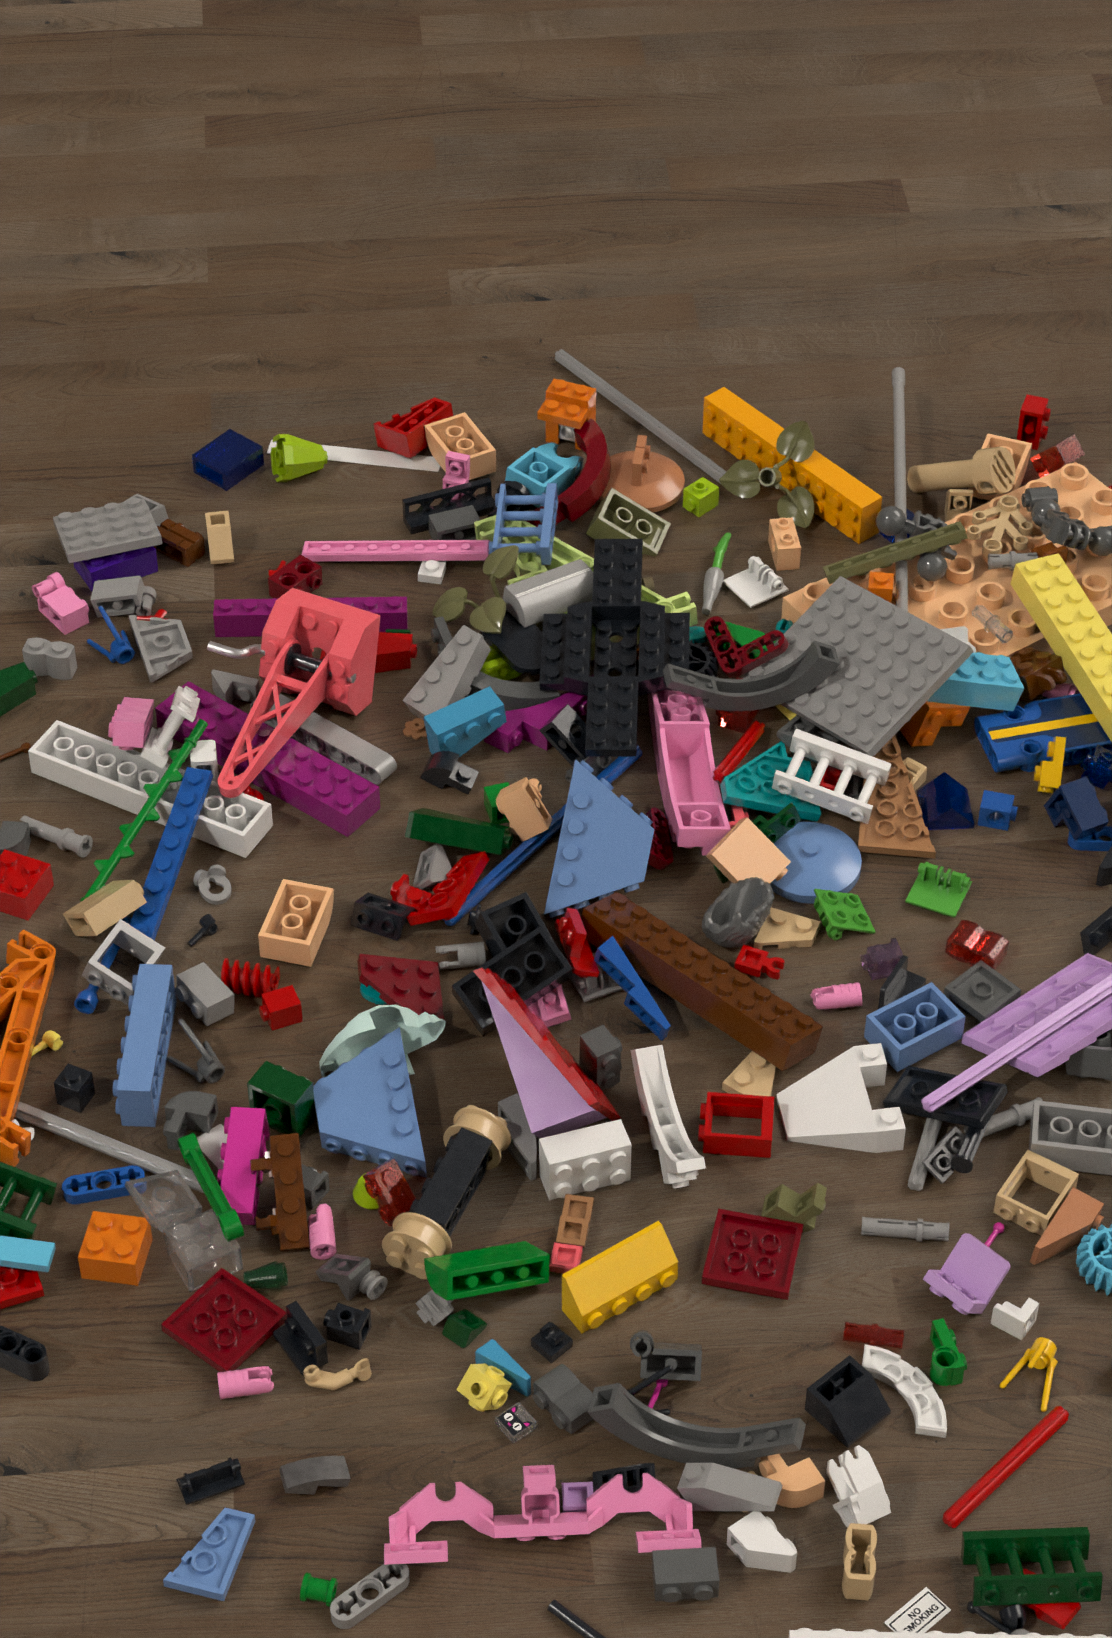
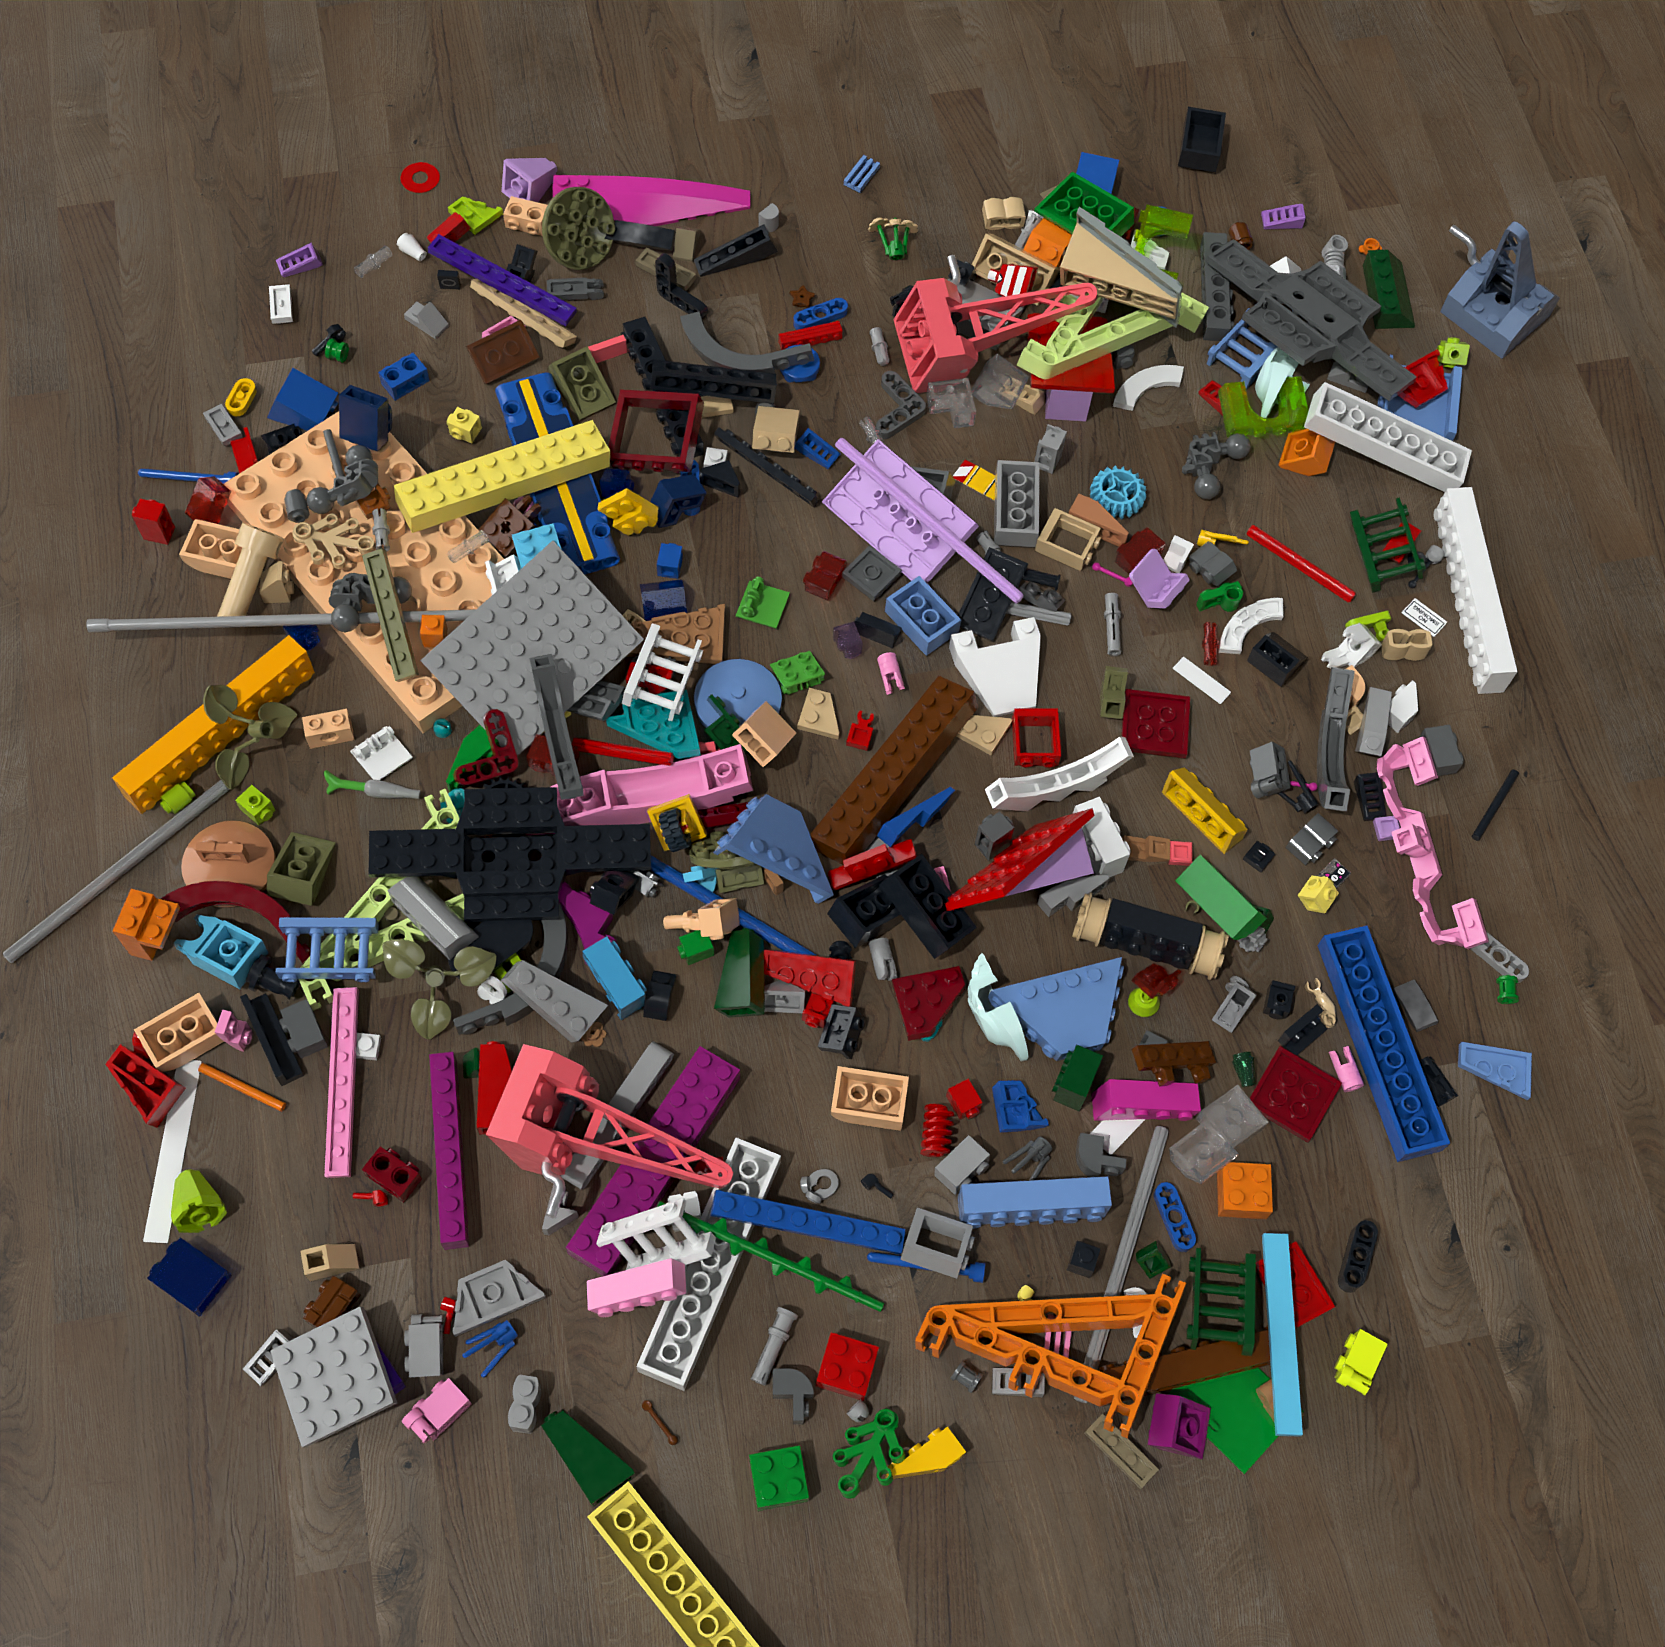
camera: 100 degrees left, 20 degrees up
tan brick [63,880,147,936] -> none
green piece [177,1133,245,1242] -> none
bright pink hinge [308,1203,336,1260] -> none
dark azure slope [475,1339,531,1397] -> none
dark grey hair [702,877,775,948] -> none
none -> blue piece [138,469,239,484]
none -> lime brick [160,782,196,814]
none -> orange bar [198,1063,286,1112]
none -> plate [647,794,707,852]
none -> blue slope [992,1081,1049,1132]
none -> clear red brick [1115,527,1165,575]
none -> dark green slope [1136,1241,1171,1279]
none -> white sticker [1173,657,1231,704]
none -> dark grey brick [1188,541,1237,586]
none -> blue brick [1317,926,1450,1162]
none -> lime piece [1345,611,1391,642]

